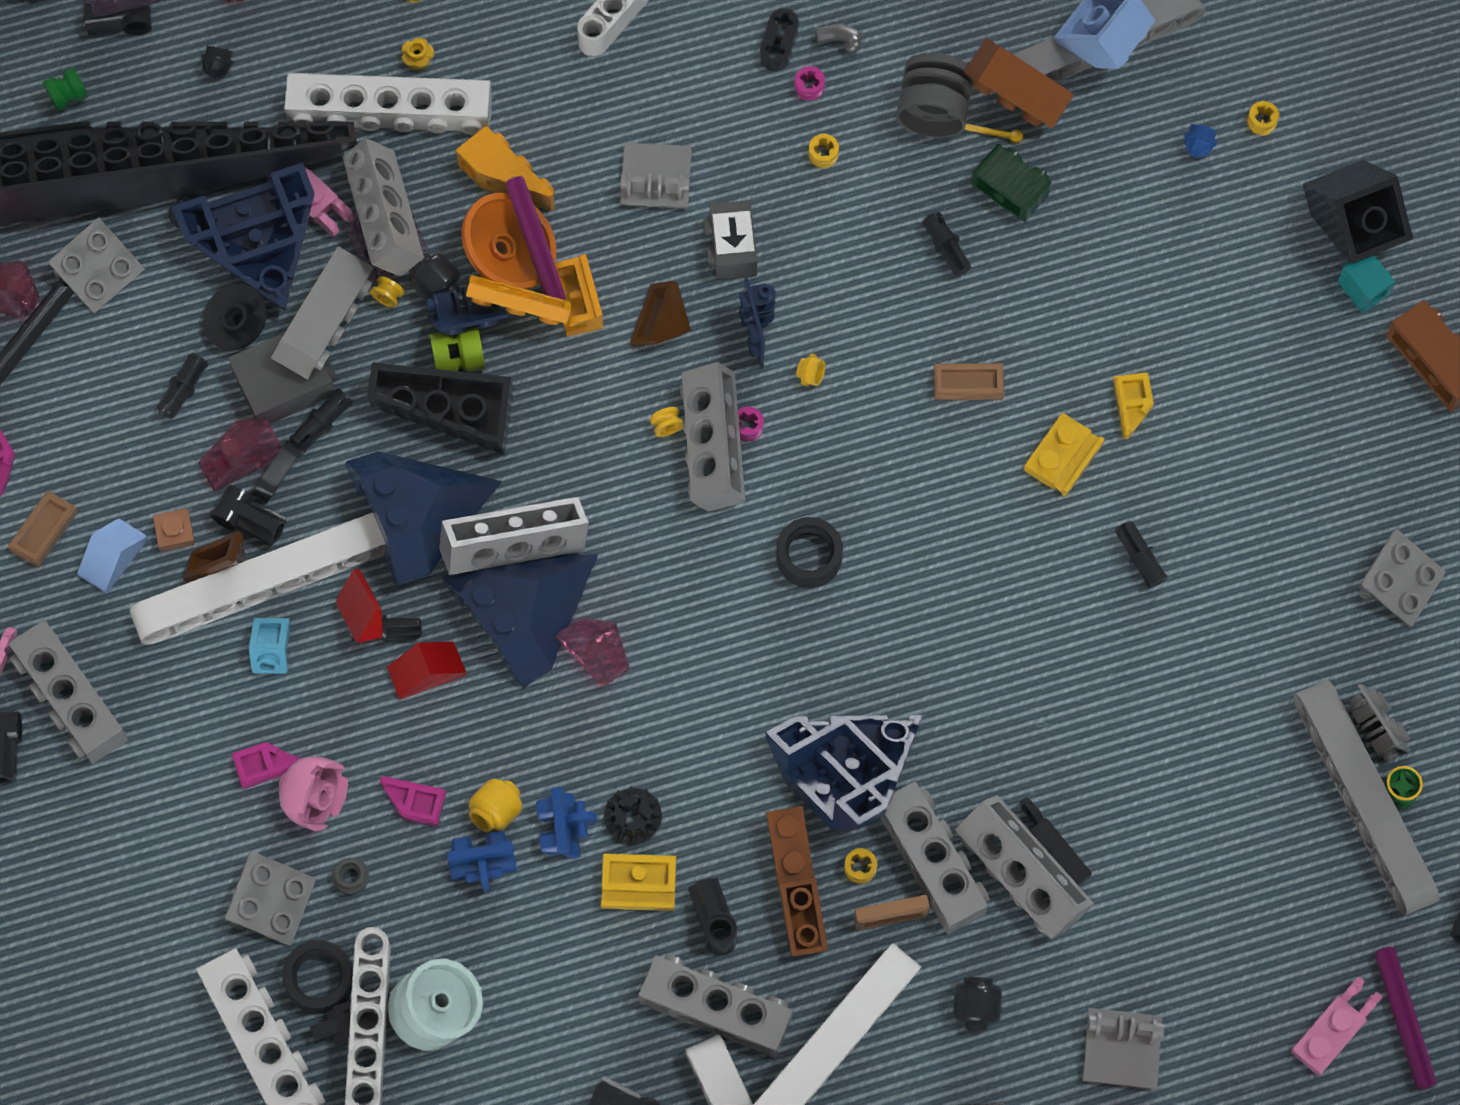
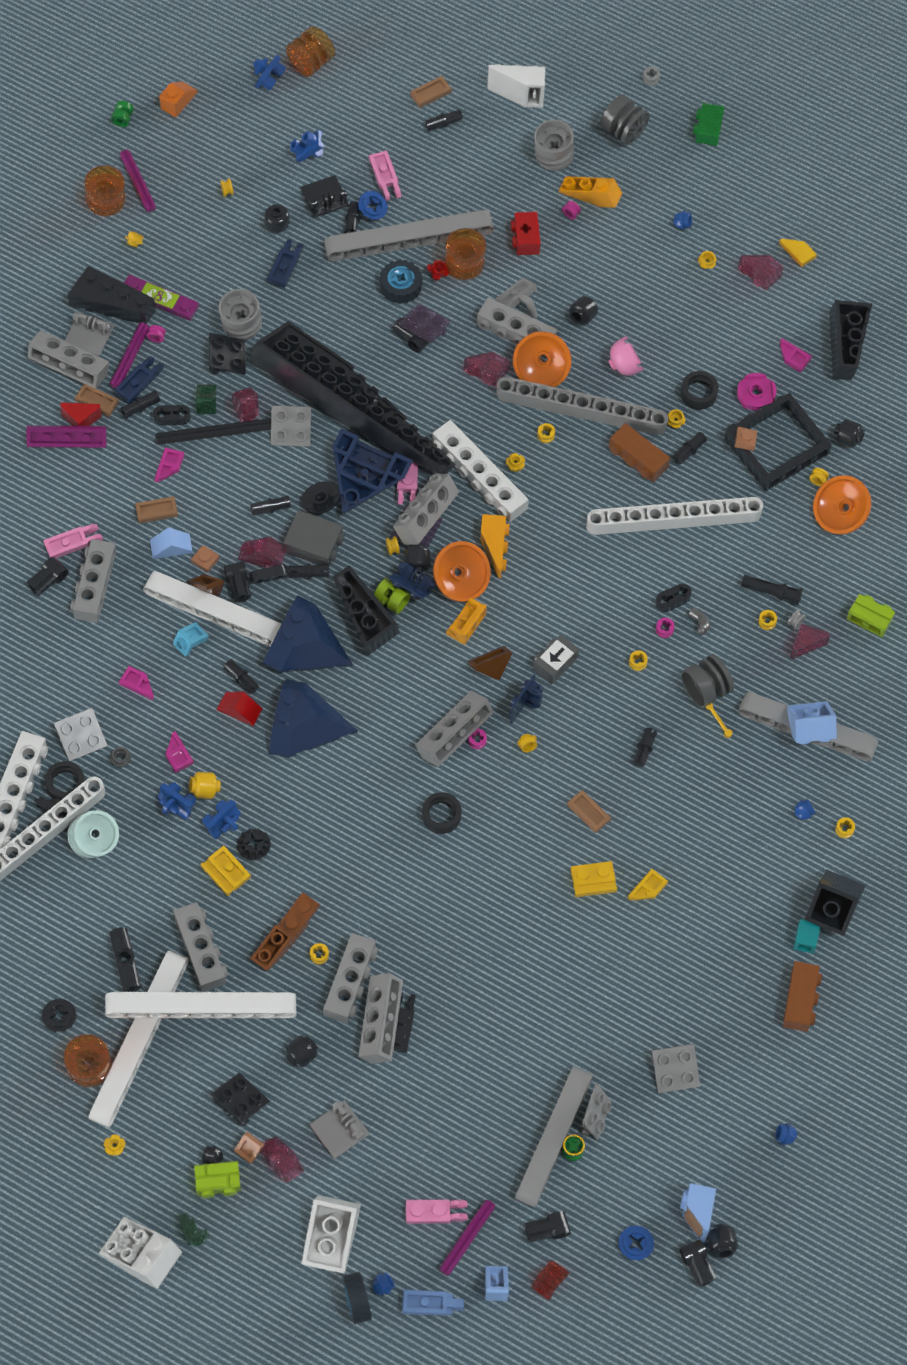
camera: 45 degrees right, 5 degrees down
green wheel [43,67,88,112] -> none
black plate [200,45,234,79] -> none
light grey brick [271,246,374,379] -> none
bright pink cylinder [279,756,348,832] -> none
red slope [336,568,383,643] -> none
light grey brick [439,497,589,575] -> none
light orange plate [466,275,571,325] -> none
magenta axle [505,176,566,300] -> none
clear pink slope [556,617,629,687] -> none
light grey hinge [620,143,692,208] -> none
yellow bush [649,407,683,437] -> none
black piece [688,878,738,955] -> none
dark blue wedge [765,715,922,830] -> none
medium nougat tile [853,895,930,931] -> none
dark orange brick [964,38,1074,129] -> none
dark green brick [971,144,1052,223] -> none
black axle [1115,521,1169,589] -> none

